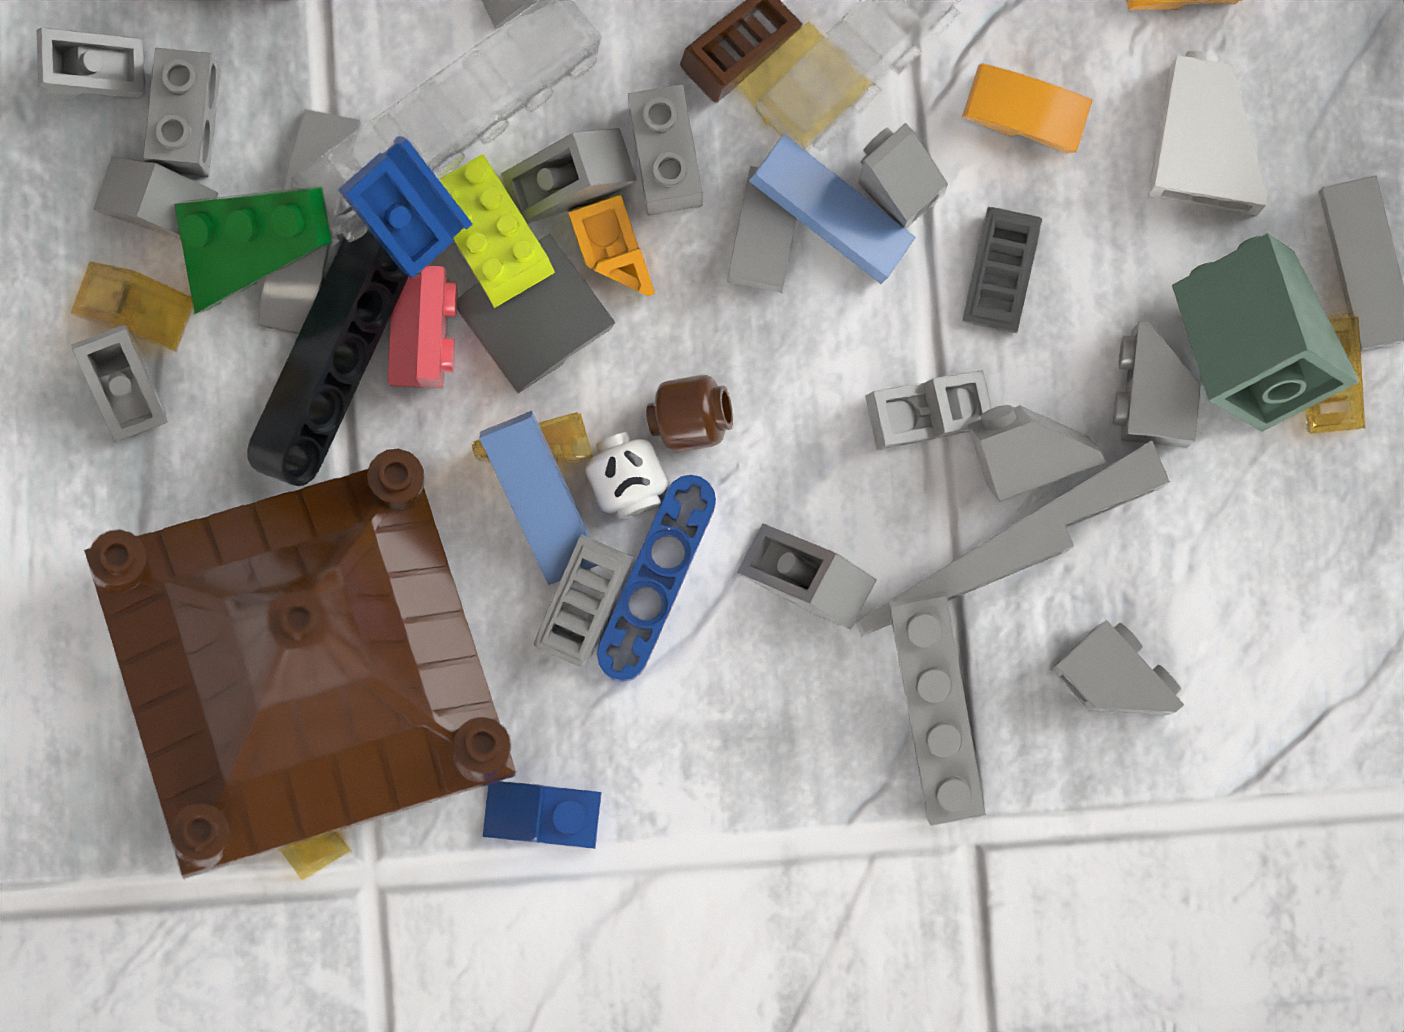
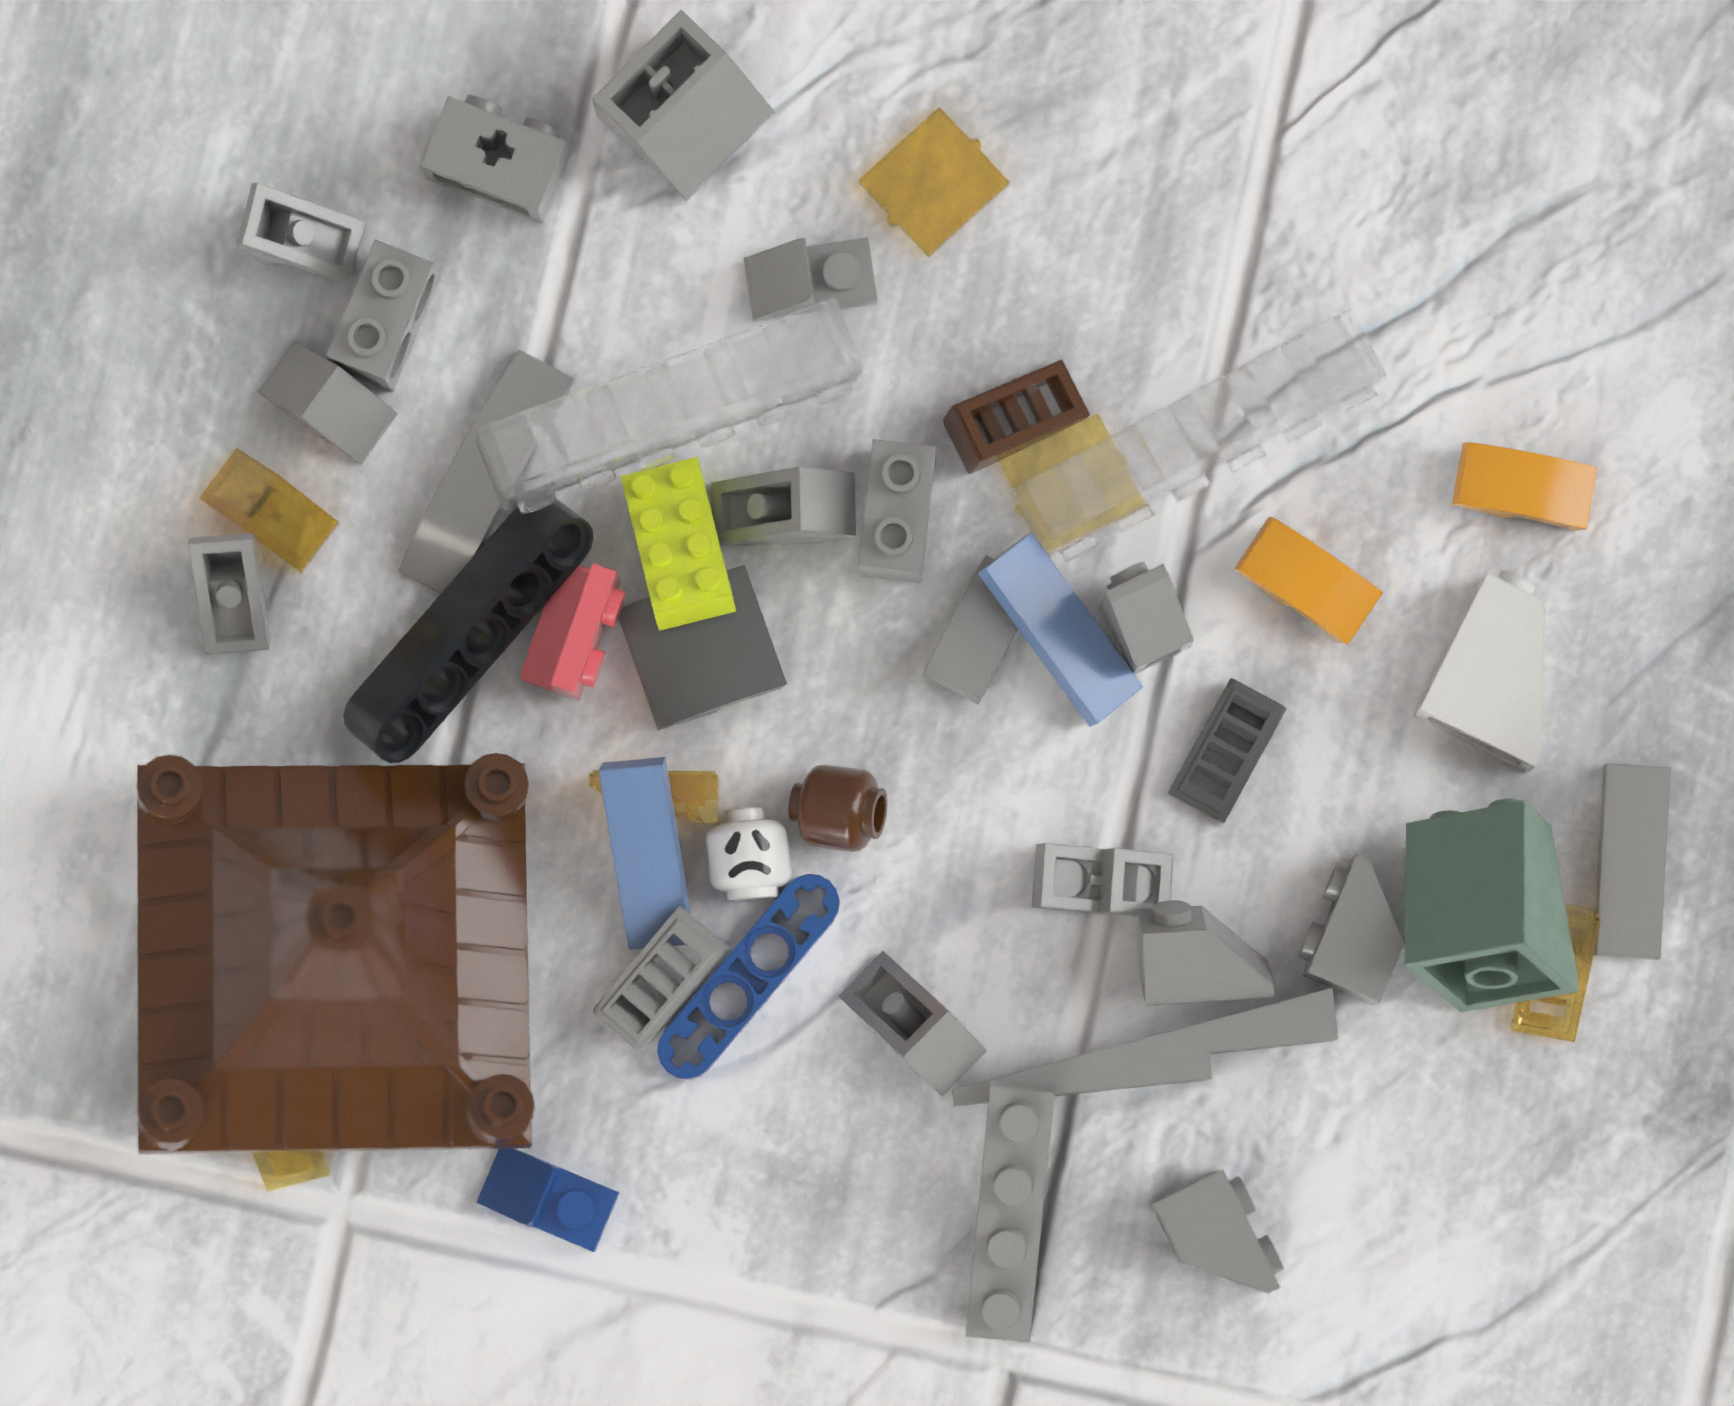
camera: 20 degrees right, 0 degrees up
green wing [174,186,332,314] -> none
blue plate [338,136,473,278] -> none
light orange slope [567,194,655,297] -> none

